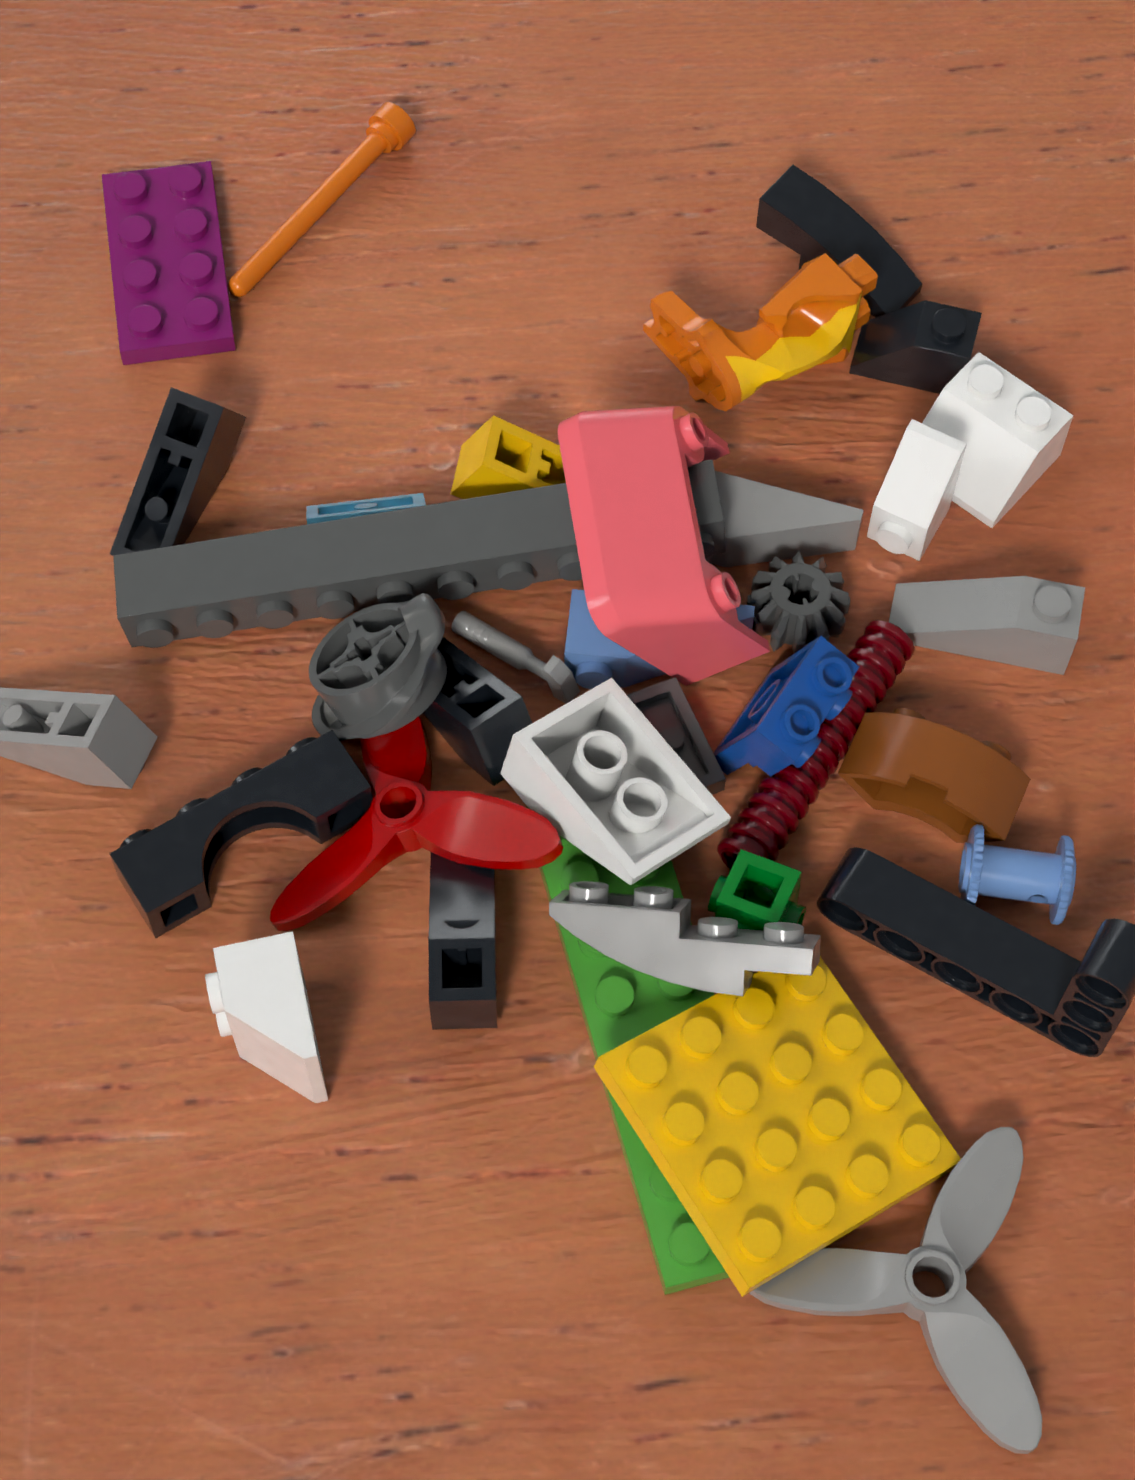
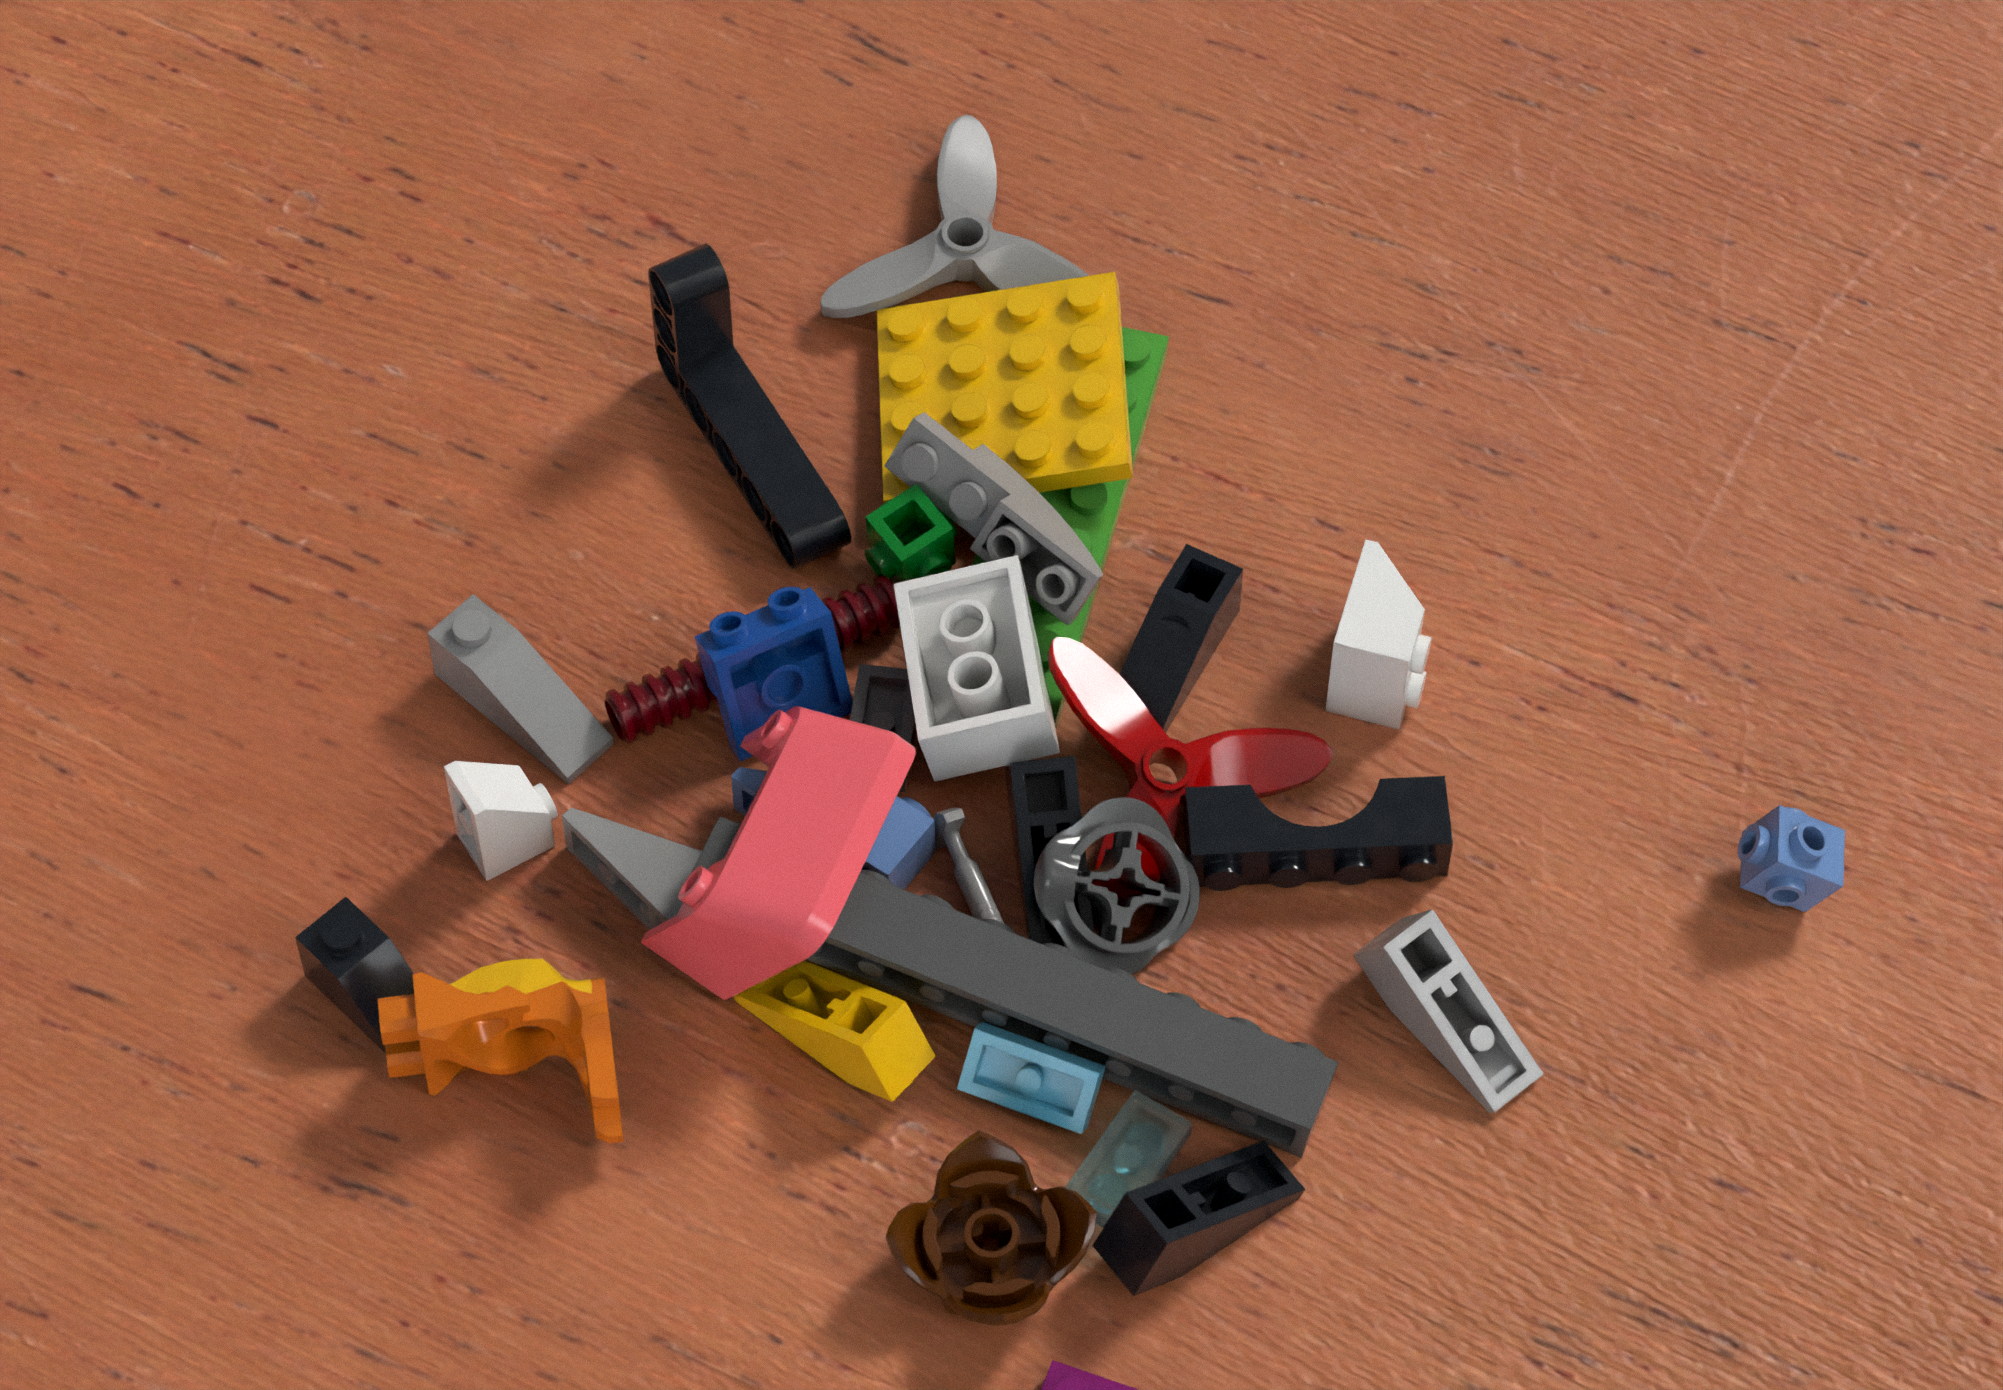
camera: 150 degrees left, 5 degrees down
dark grey gear [746,551,850,653] -> none
black slope [756,165,922,318] -> none
dark orange brick [838,708,1031,843] -> none
white slope [922,352,1074,528] -> none
medium blue hose [958,824,1076,925] -> none
none -> reddish brown brick [886,1130,1097,1326]
none -> clear light blue plate [1065,1090,1192,1227]

